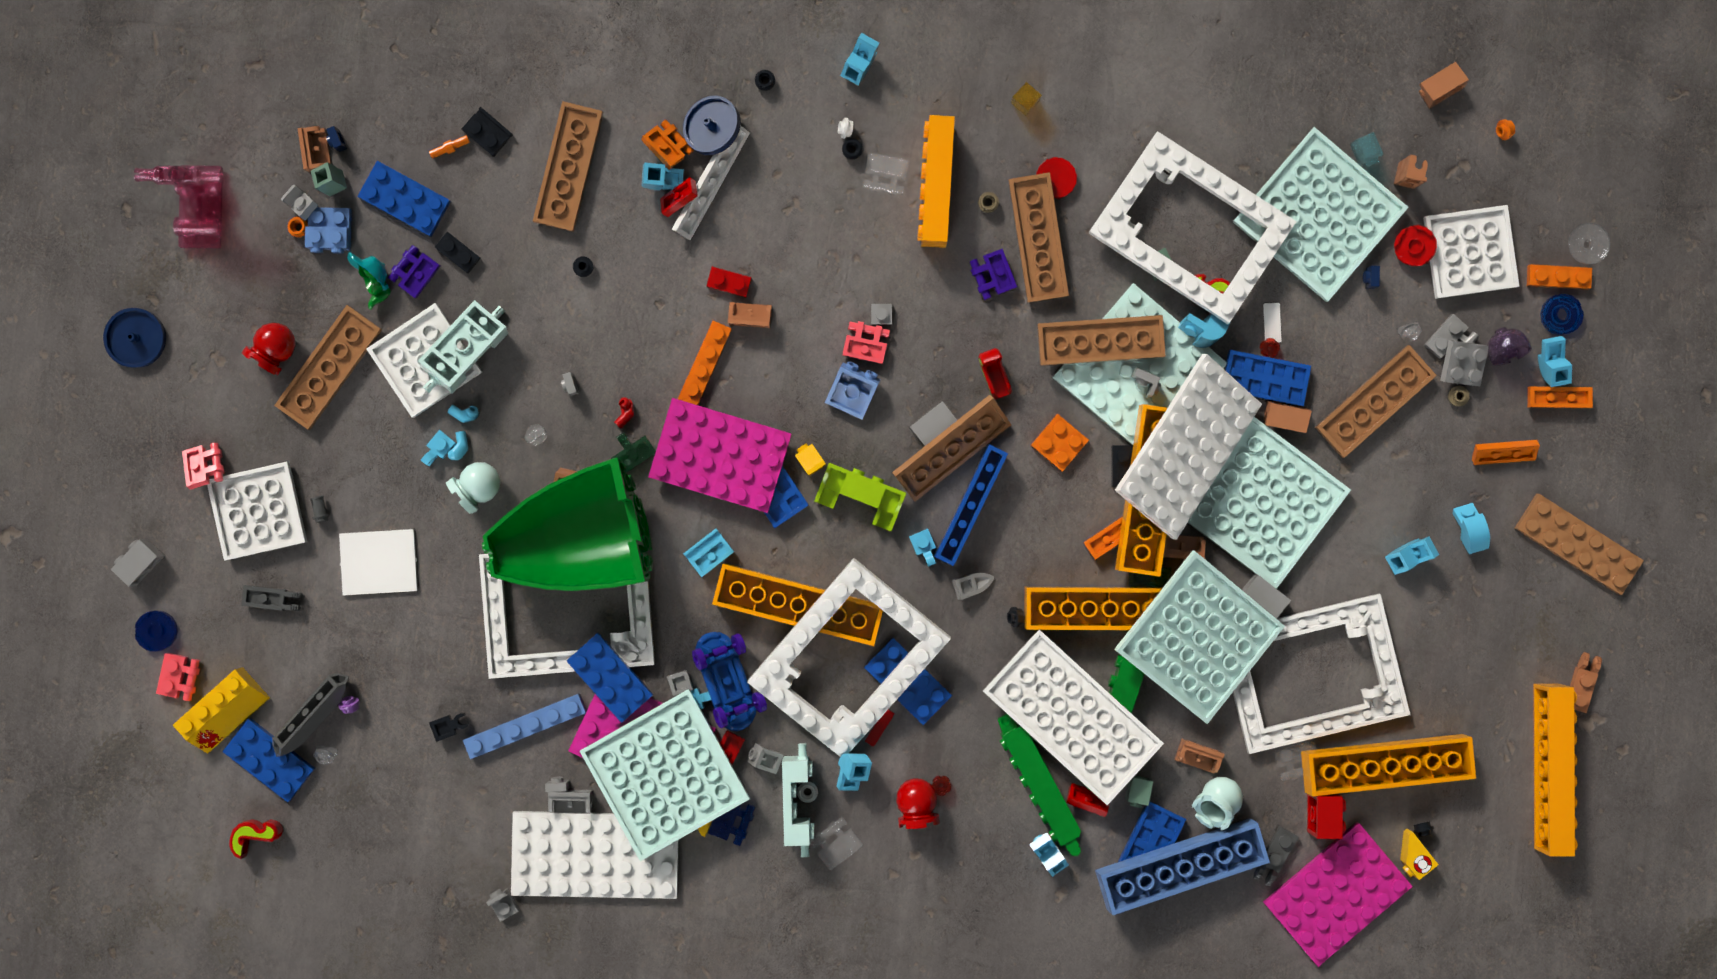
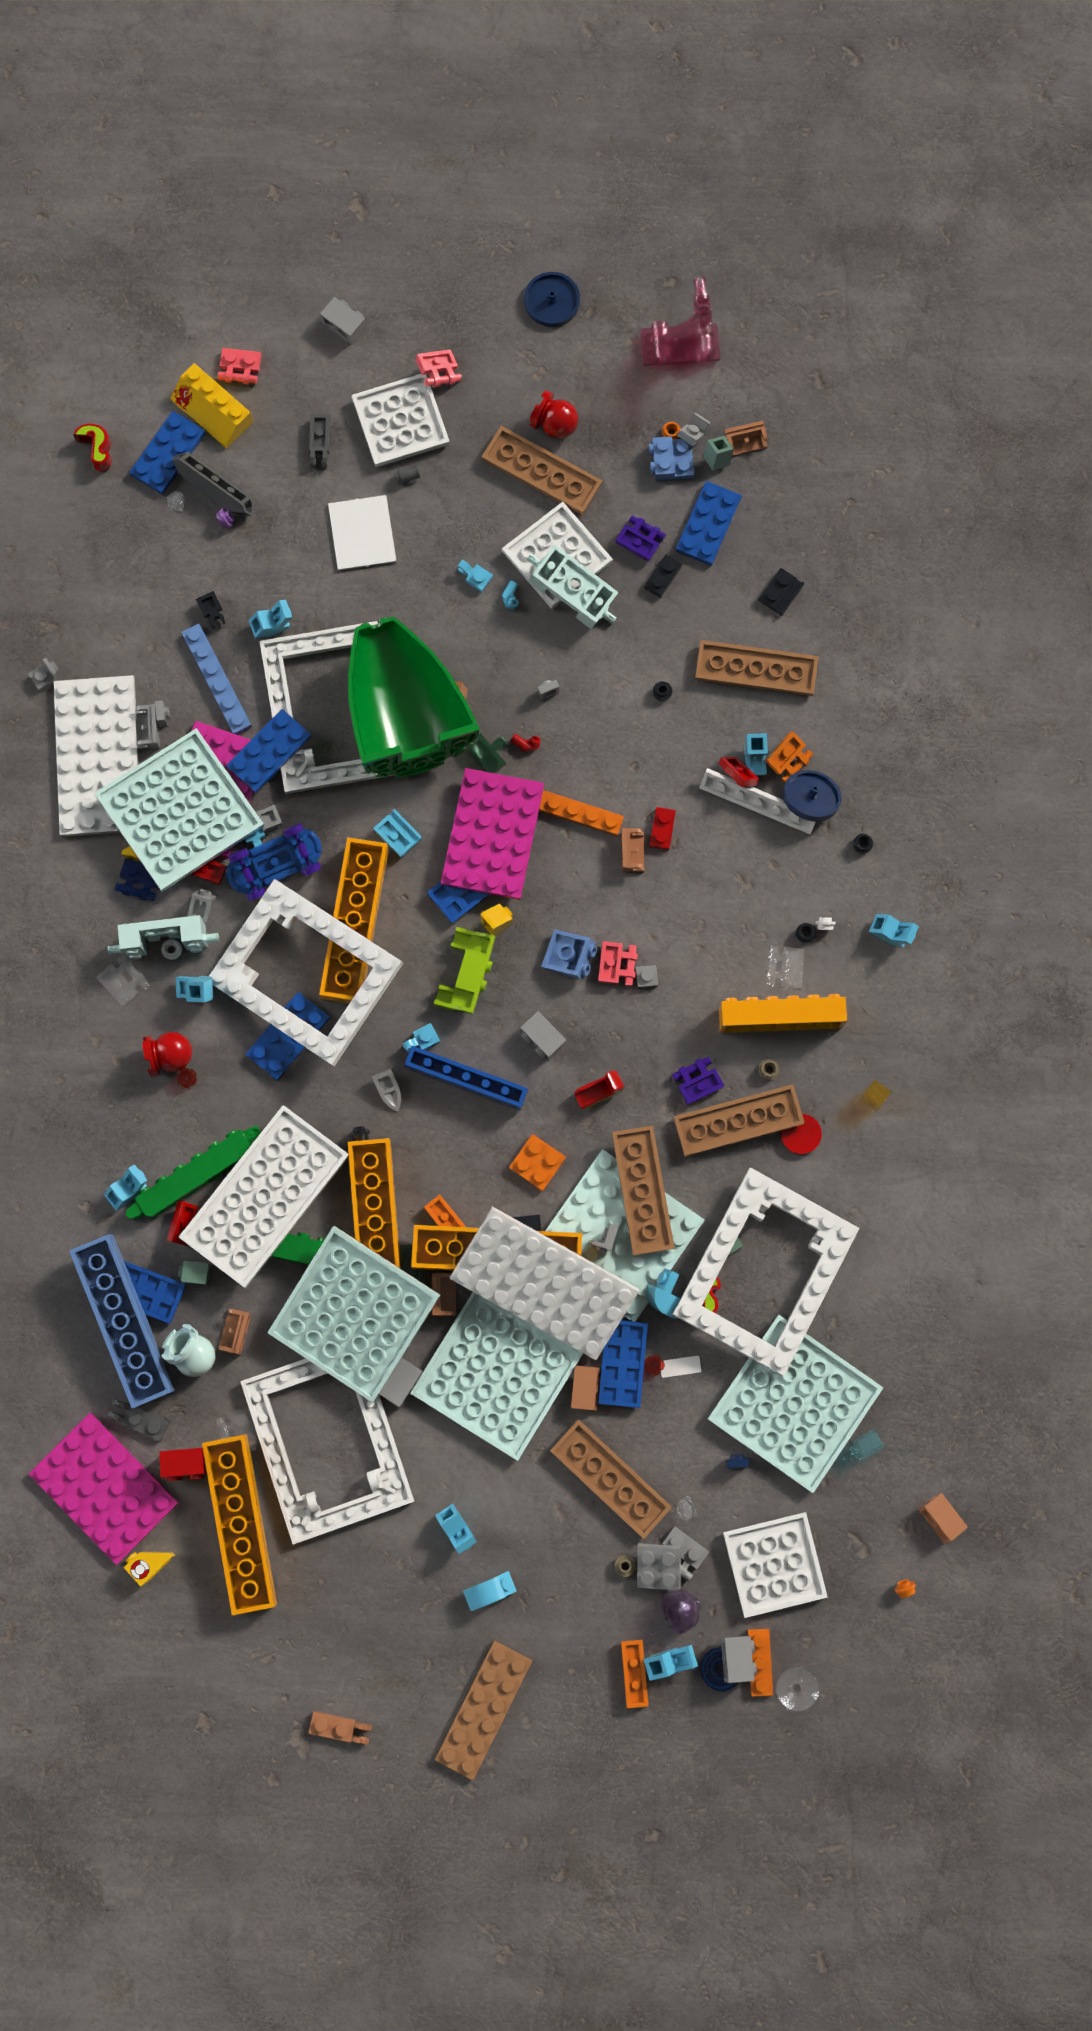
camera: 85 degrees right, 10 degrees down
clear blue tile [135,610,178,652] -> none
dark blue plate [326,126,347,152] -> none
hair [347,252,391,310] -> none
orange bar [429,135,470,159] -> none
light aqua tile [446,462,501,514] -> none
medium azure arm [448,431,469,460] -> none
clear plate [524,424,547,445] -> none
red sticker [862,709,895,747] -> none
medium nougat plate [892,395,1011,502] -> none
nougat hinge [1394,155,1428,189] -> none
red tile [1394,225,1437,267] -> none
black plate [1413,821,1434,837] -> none
orange plate [1472,440,1540,465] -> none
light orange brick [1533,684,1578,856] -> none
none -> medium azure brick [249,600,292,638]
none -> light grey brick [721,1636,757,1683]

